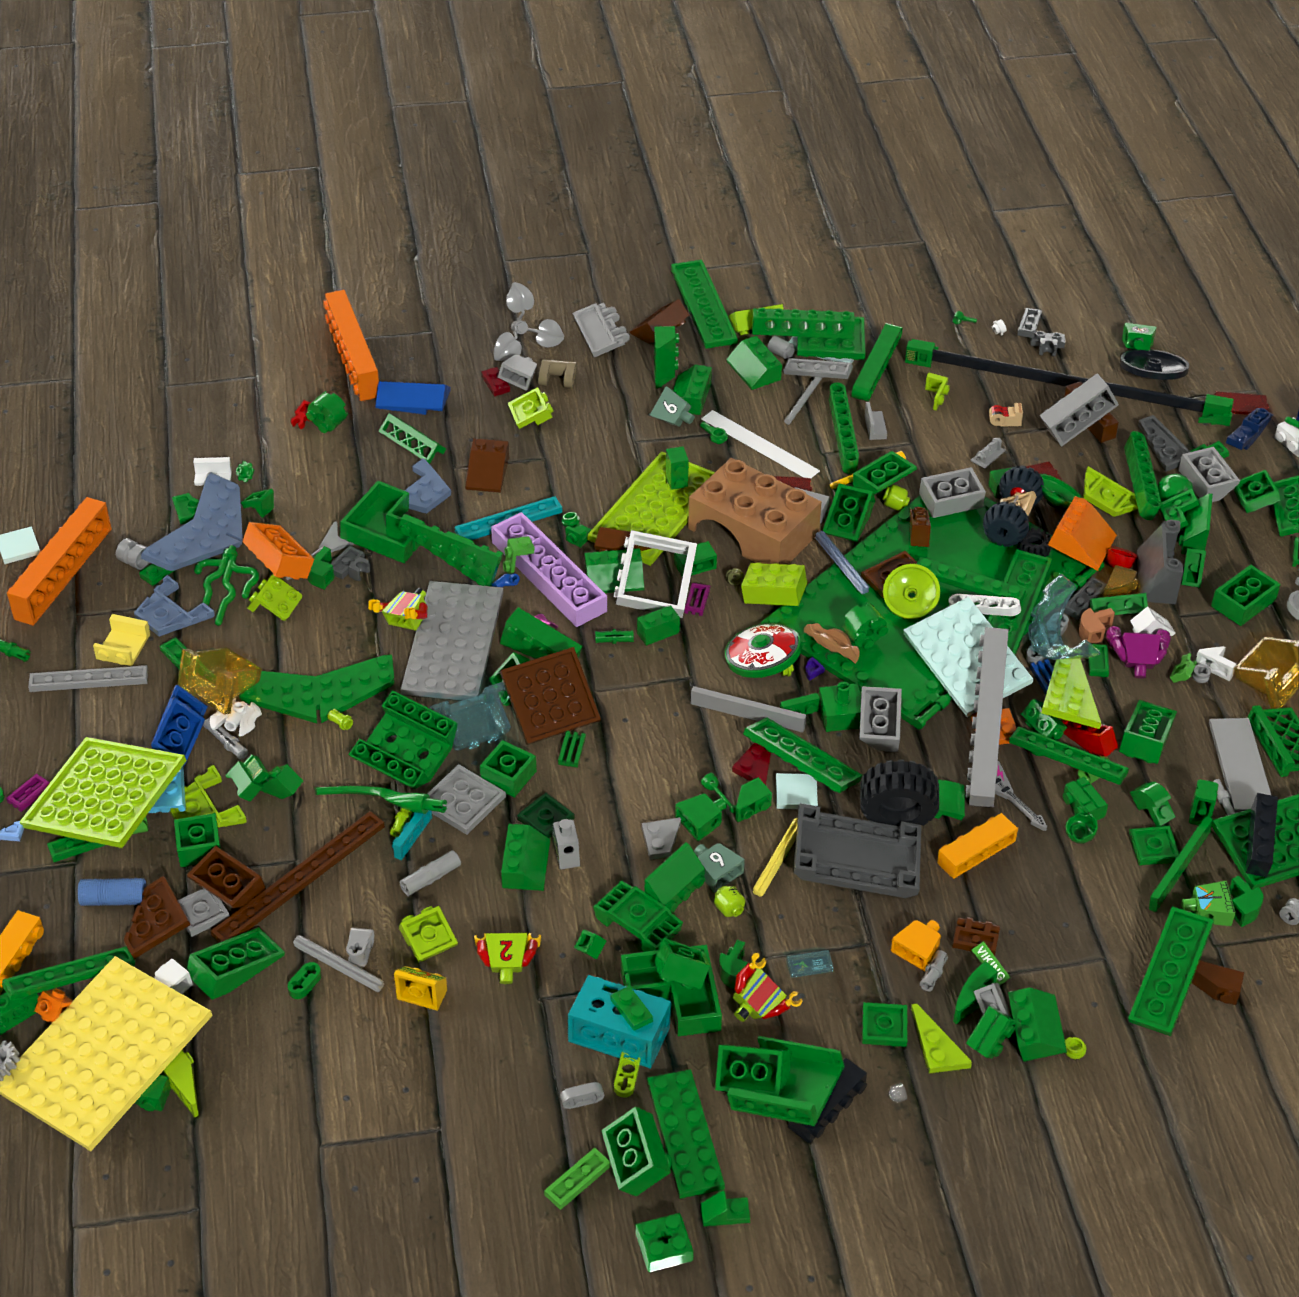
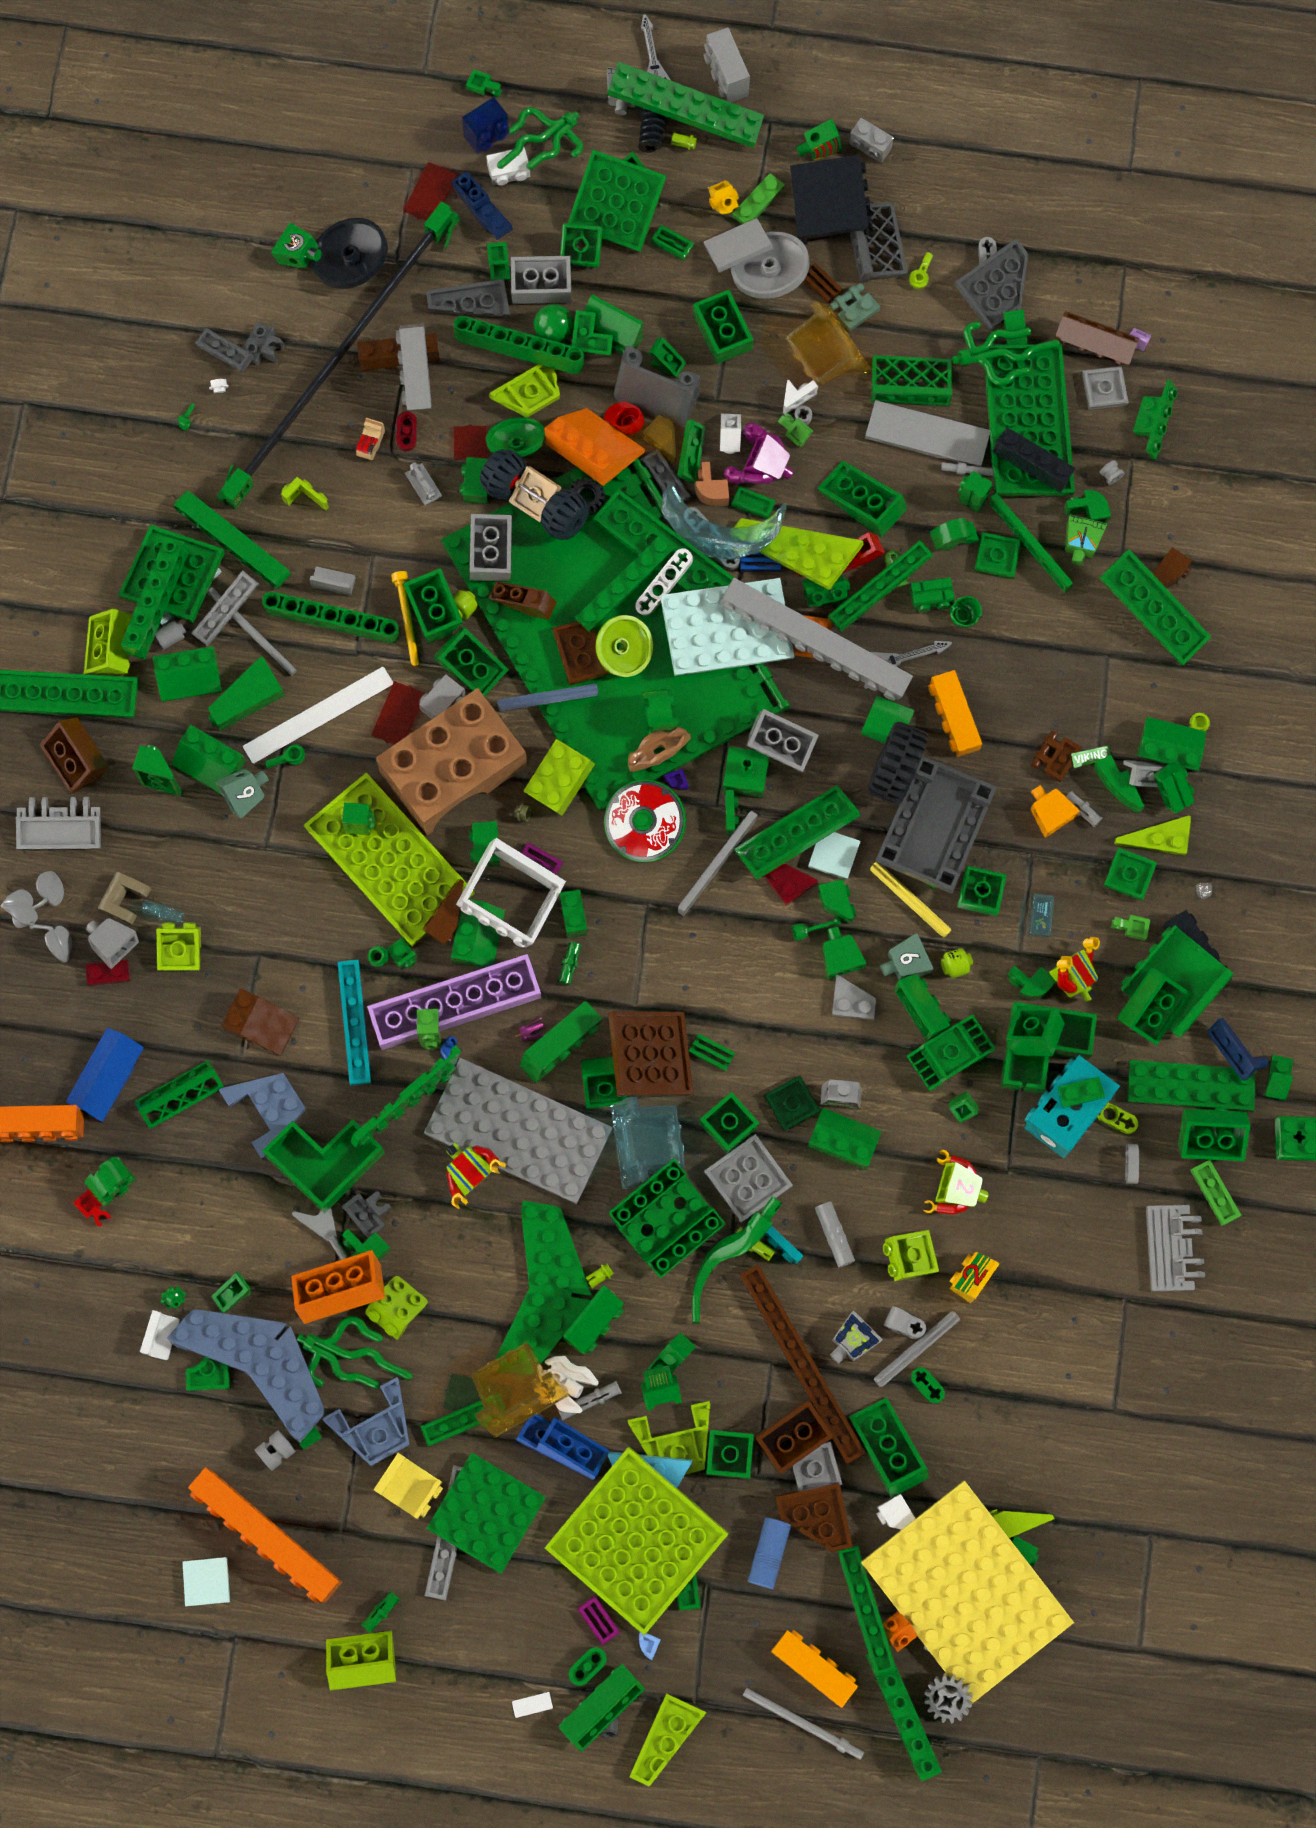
camera: 75 degrees left, 30 degrees up
none -> clear light blue axle [141,900,184,924]
none -> green slope [207,656,285,731]
none -> dark red plate [396,411,417,452]
none -> green plate [426,1452,546,1574]
none -> green slope [563,1285,625,1356]
none -> torso [830,1310,883,1364]
none -> green brick [957,866,1007,916]
none -> bright green plate [1111,915,1150,941]
none -> light grey hinge [1146,1205,1205,1292]
none -> dark blue piece [1207,1018,1268,1081]

